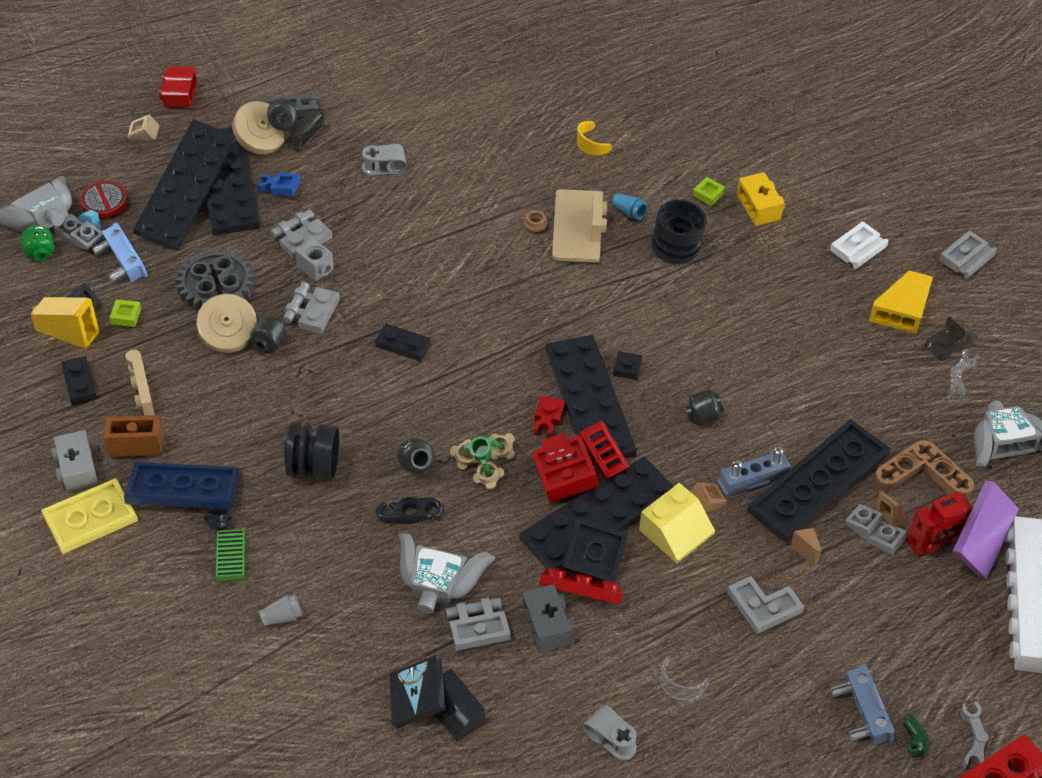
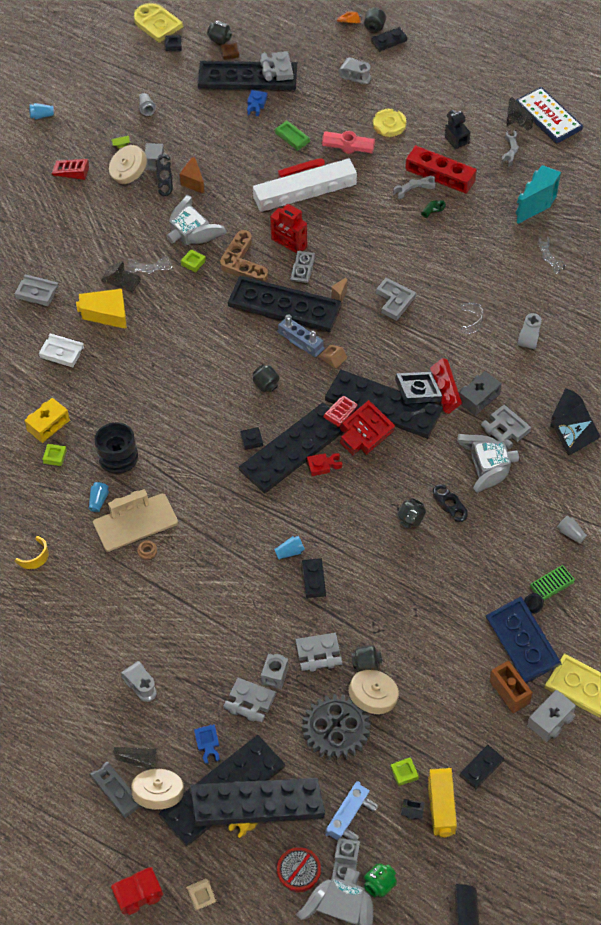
camera: 115 degrees left, 5 degrees up
medium azure tile [78,210,101,230] -> none
tan plate [126,350,155,416] -> none
pearl dark grey head [267,98,297,131] -> none
black wheel [284,422,339,481] -> none
tan plant [450,433,515,490] -> none
light yellow slope [639,483,715,563] -> none
sand blue piece [831,664,894,746] -> none
medium nougat slope [877,492,908,527] -> none
medium lavender tile [953,481,1019,579] -> none
none -> lime plate [181,250,206,273]
none -> dark azure cone [274,536,305,560]

